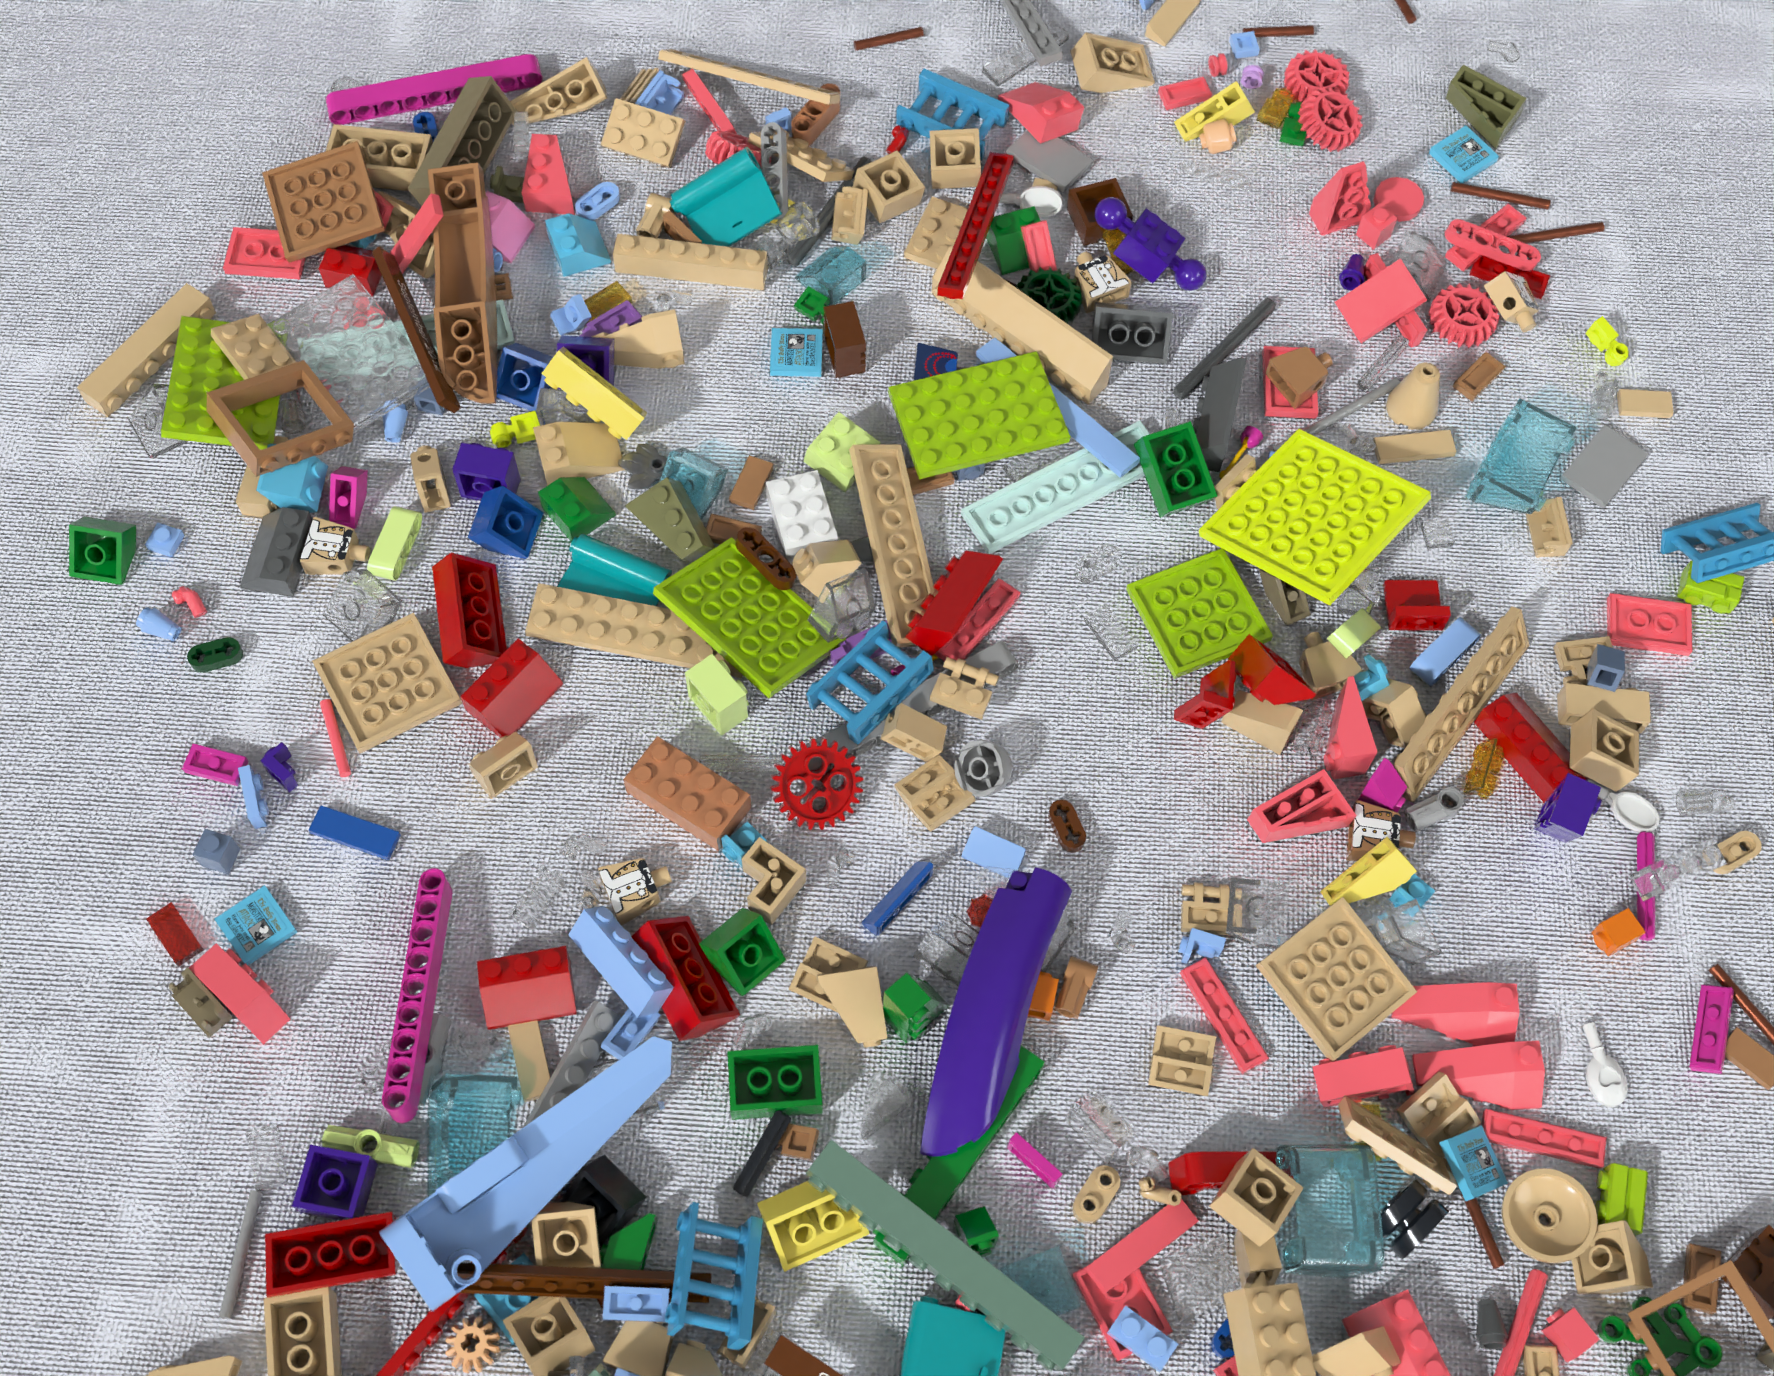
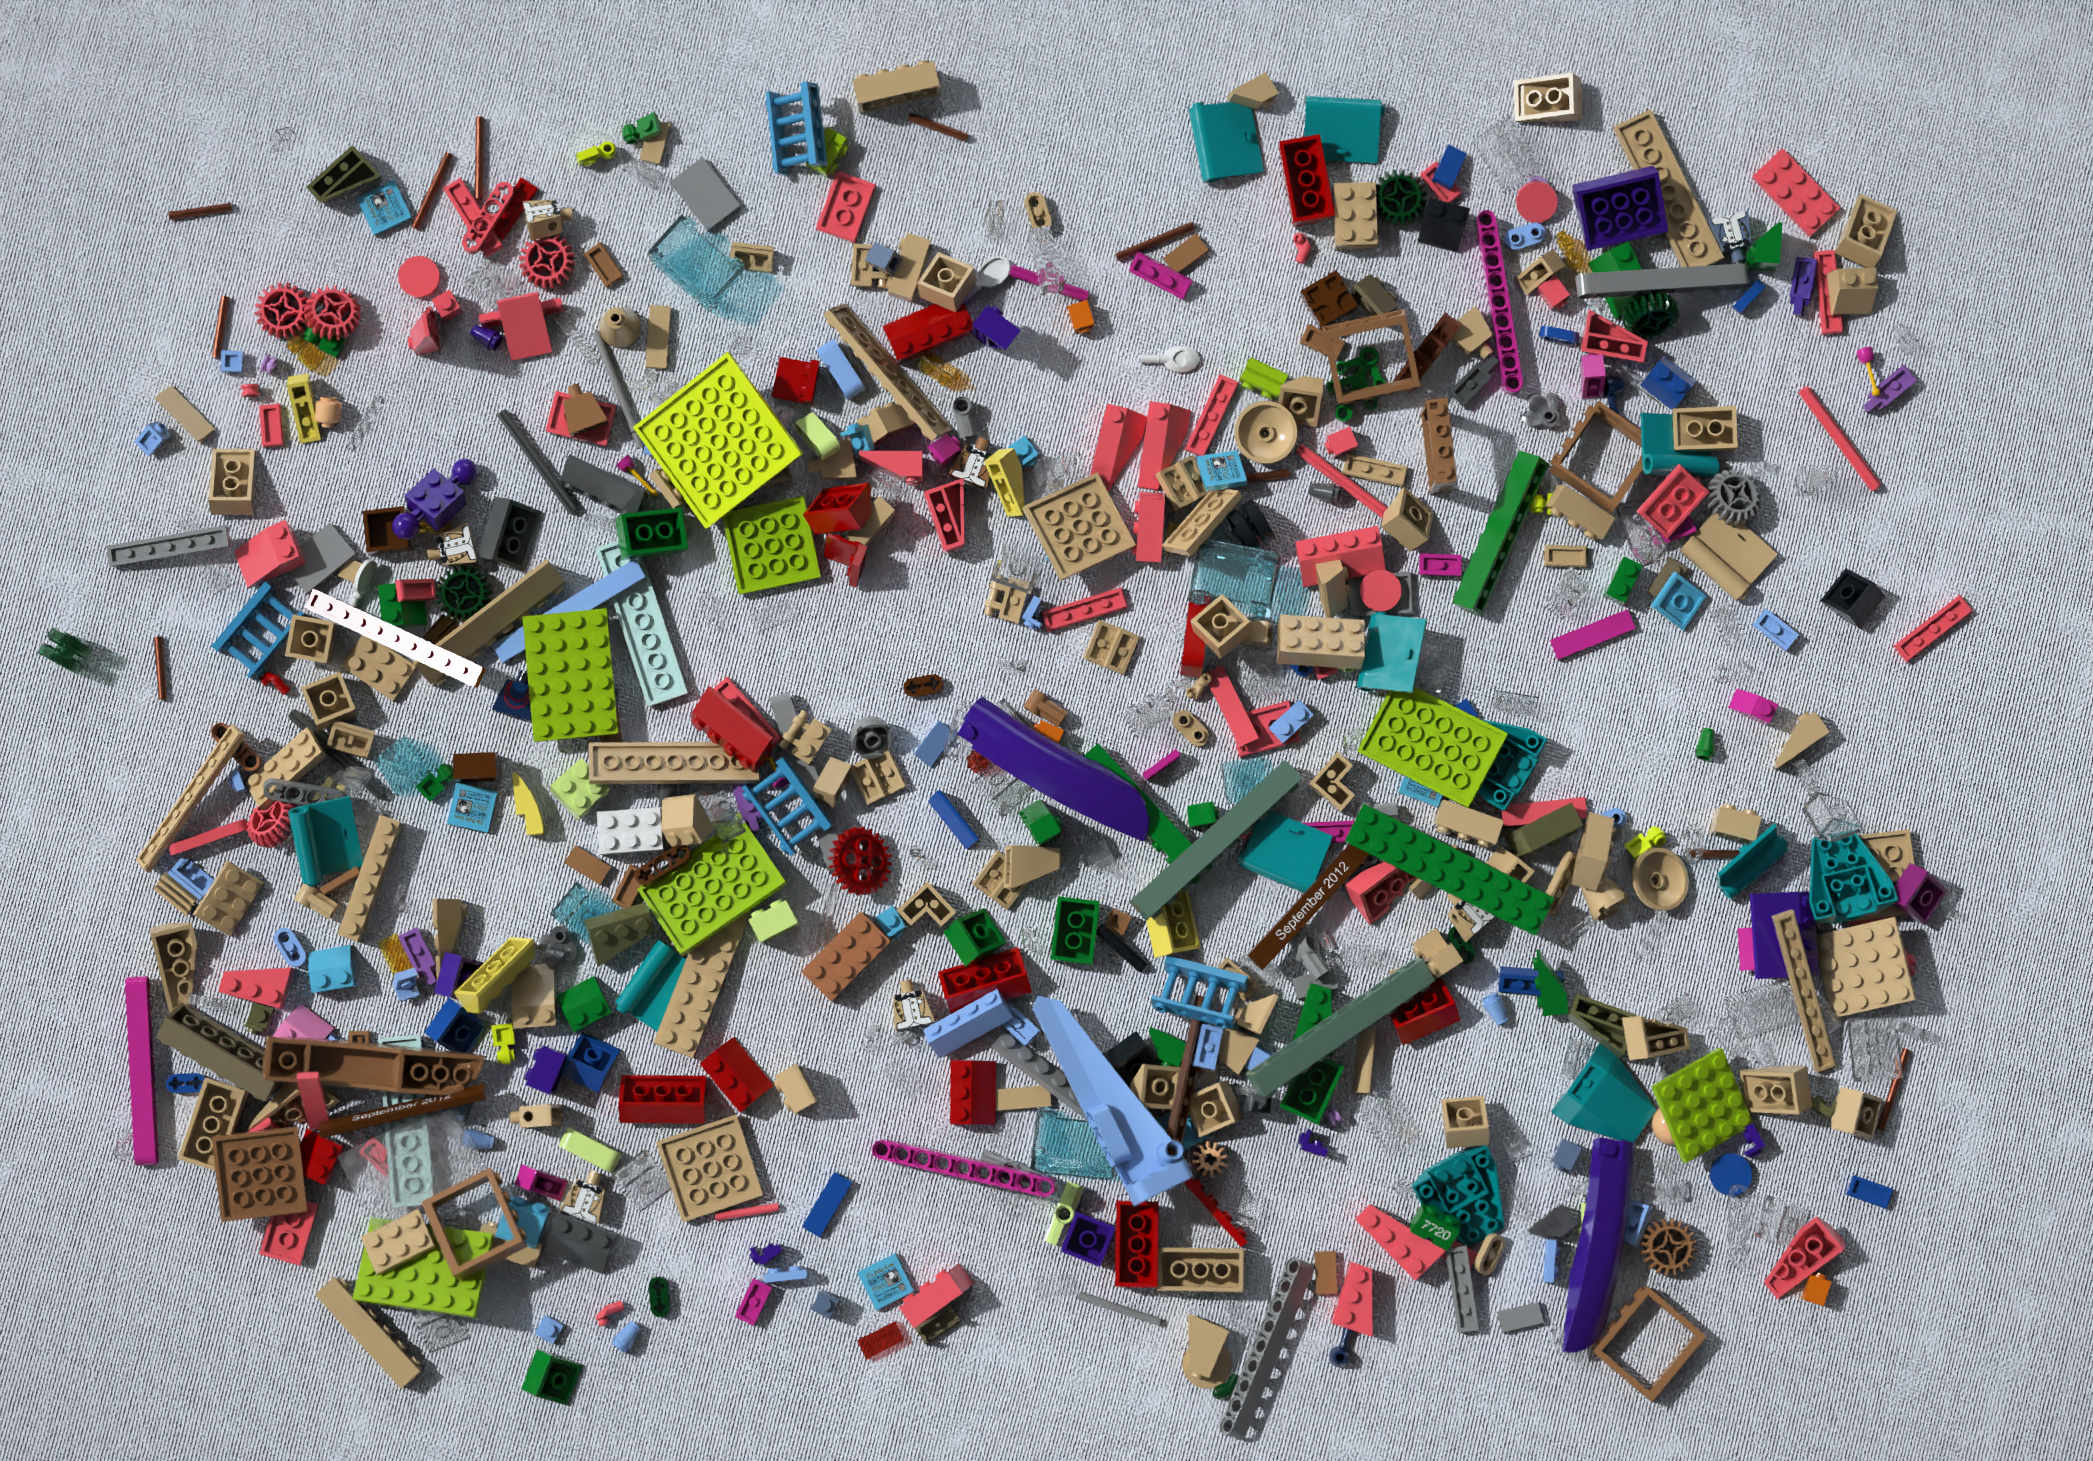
camera: 75 degrees left, 20 degrees up
none -> light yellow slope [512,772,546,836]
none -> green plate [622,112,662,145]

